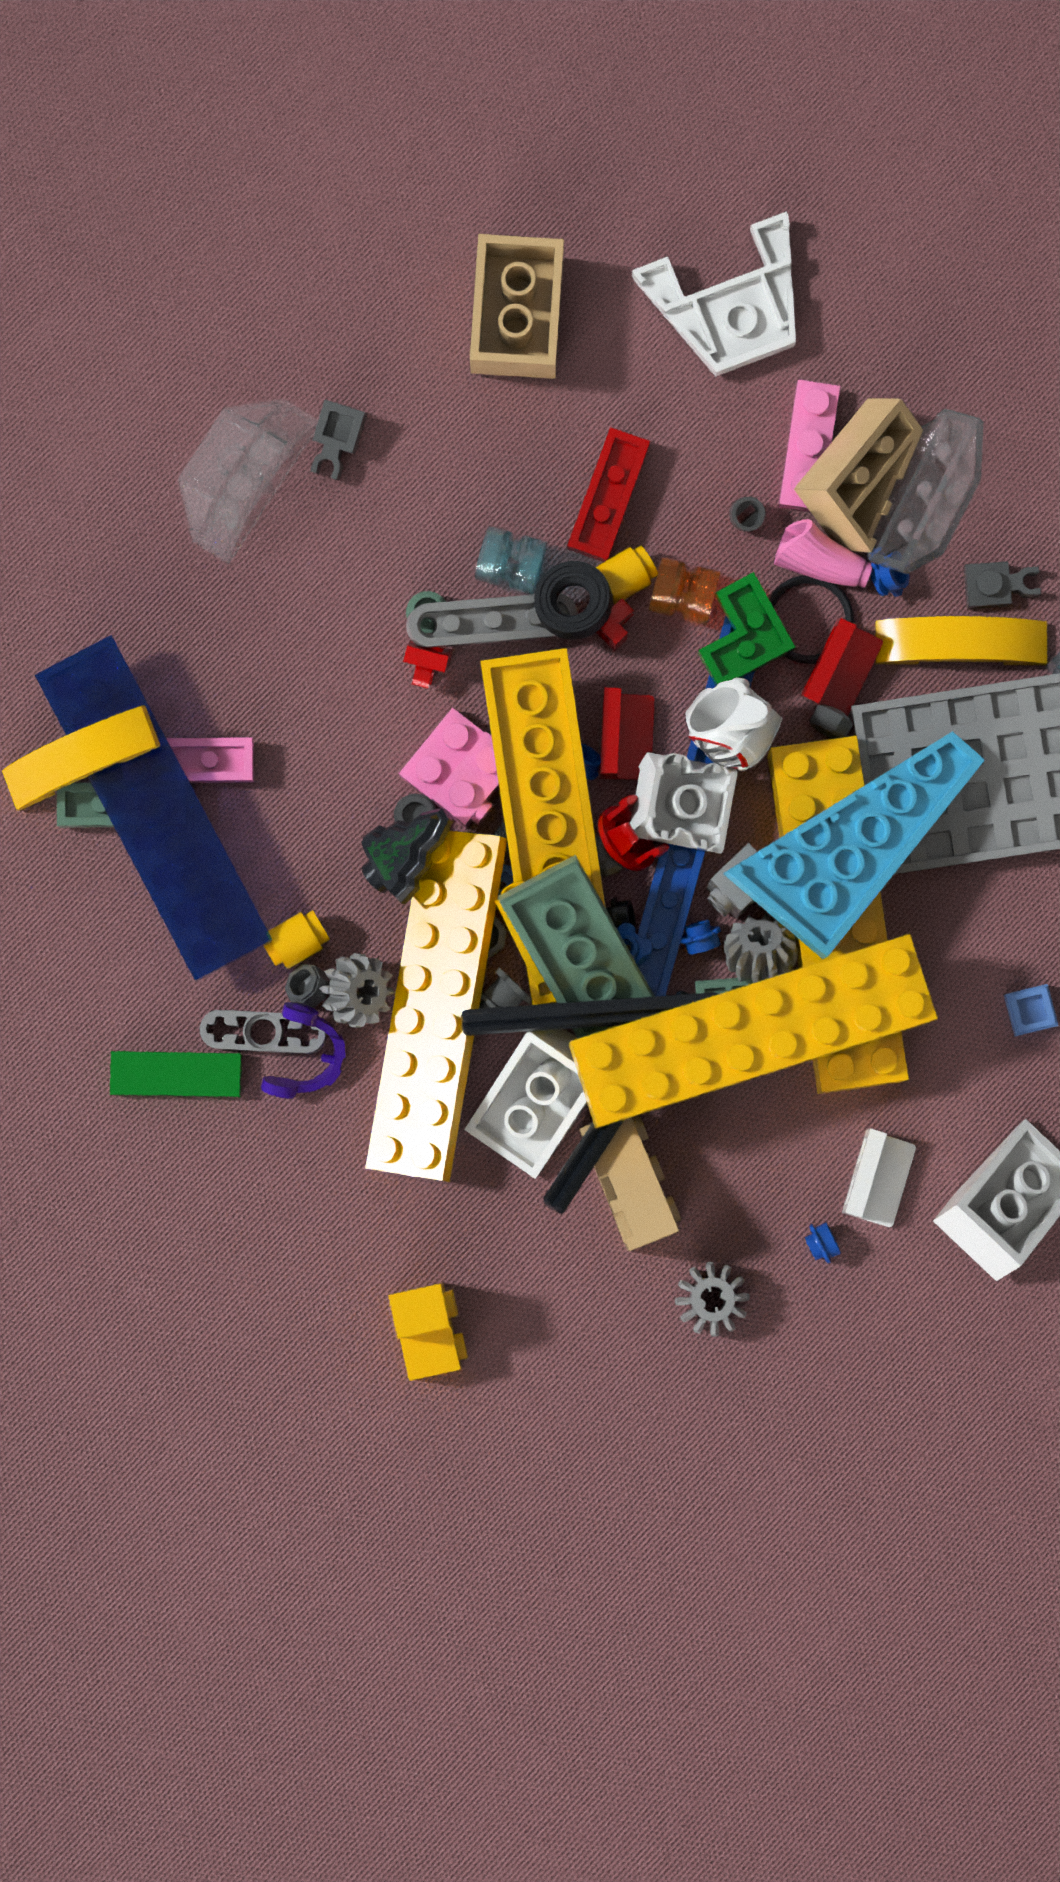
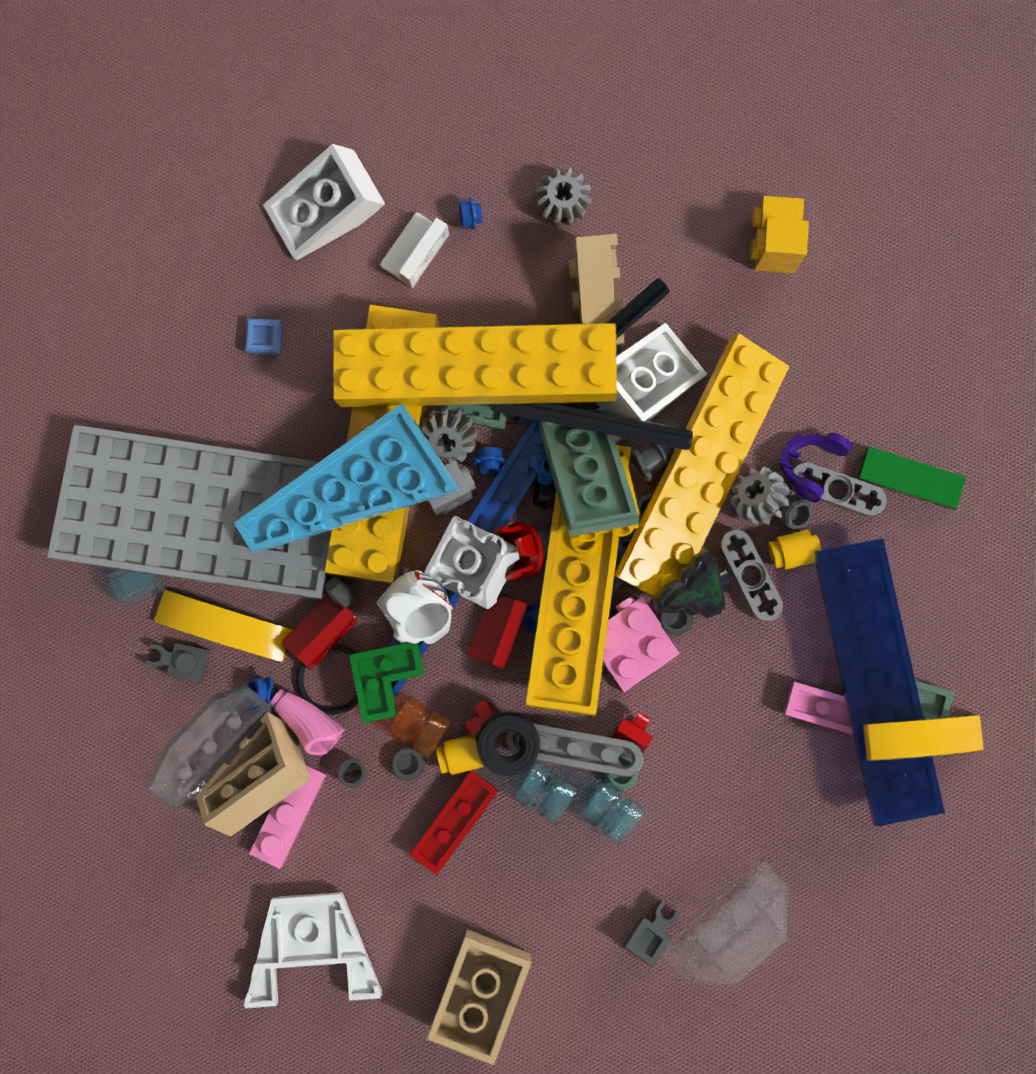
camera: 160 degrees left, 0 degrees up
none -> dark grey tile [391,746,426,781]
none -> clear light blue wheel [579,779,645,845]
none -> light grey beam [719,530,783,622]

